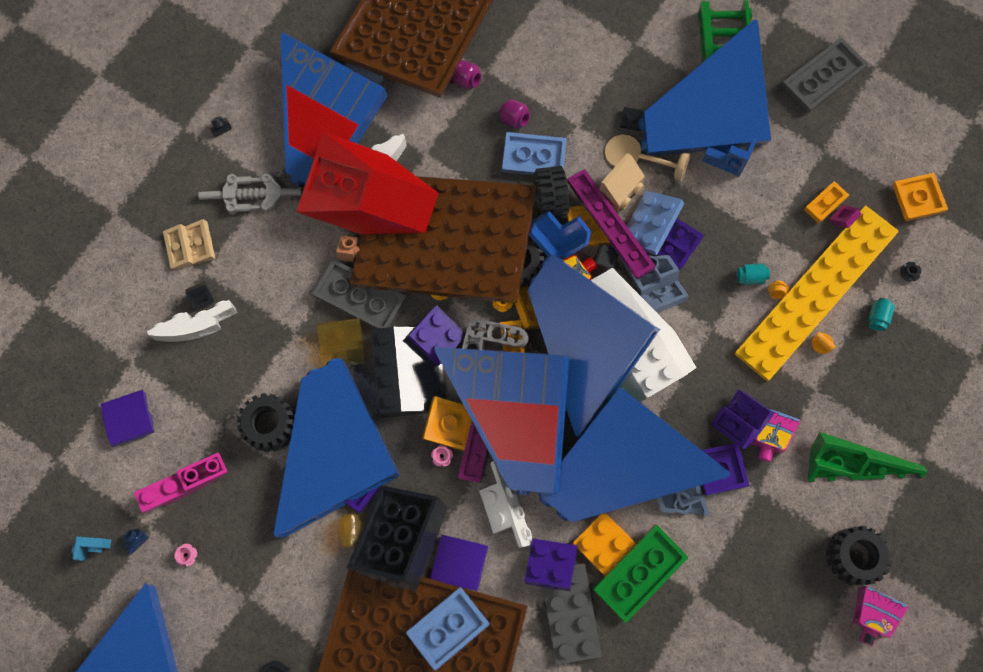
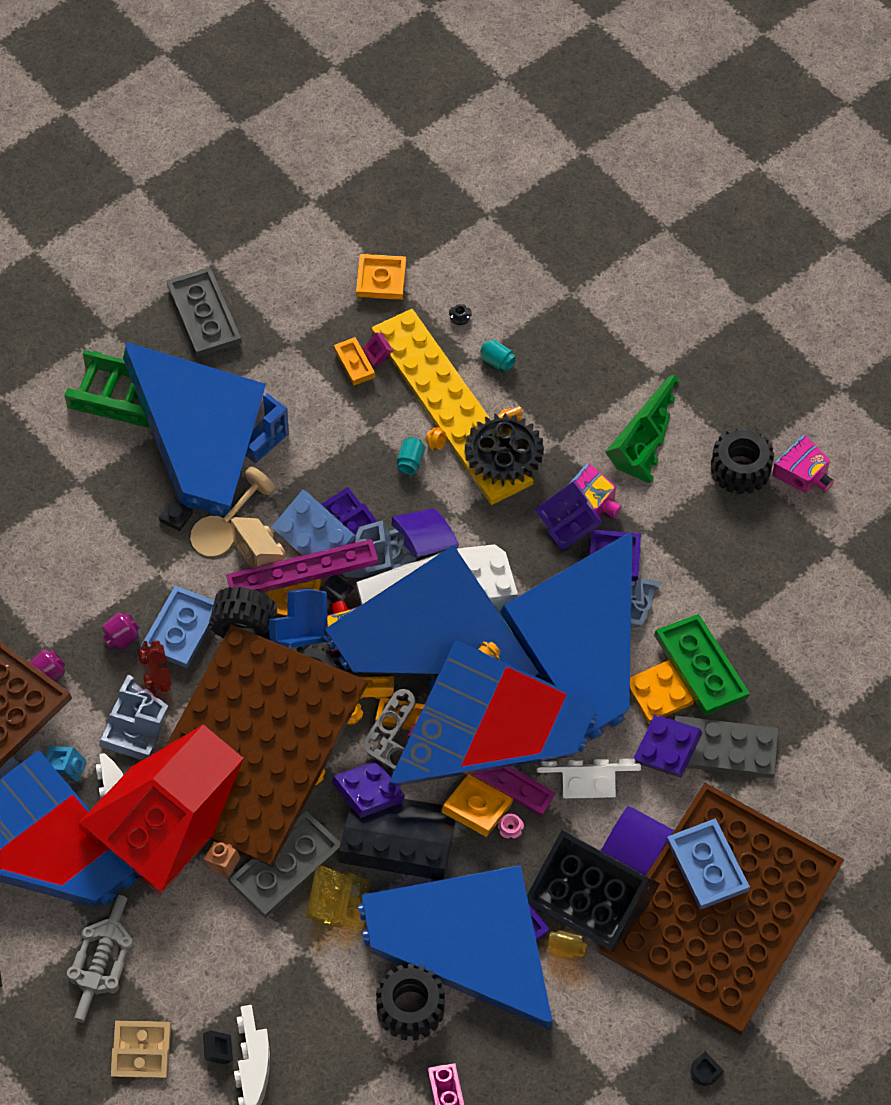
camera: 75 degrees left, 15 degrees down
none -> dark azure bracket [45,746,86,782]
none -> sand blue slope [99,675,168,760]
none -> clear red hinge [138,641,172,696]
none -> dark purple slope [391,508,459,557]
none -> black gear [465,413,544,486]
none -> light orange plate [478,642,501,660]

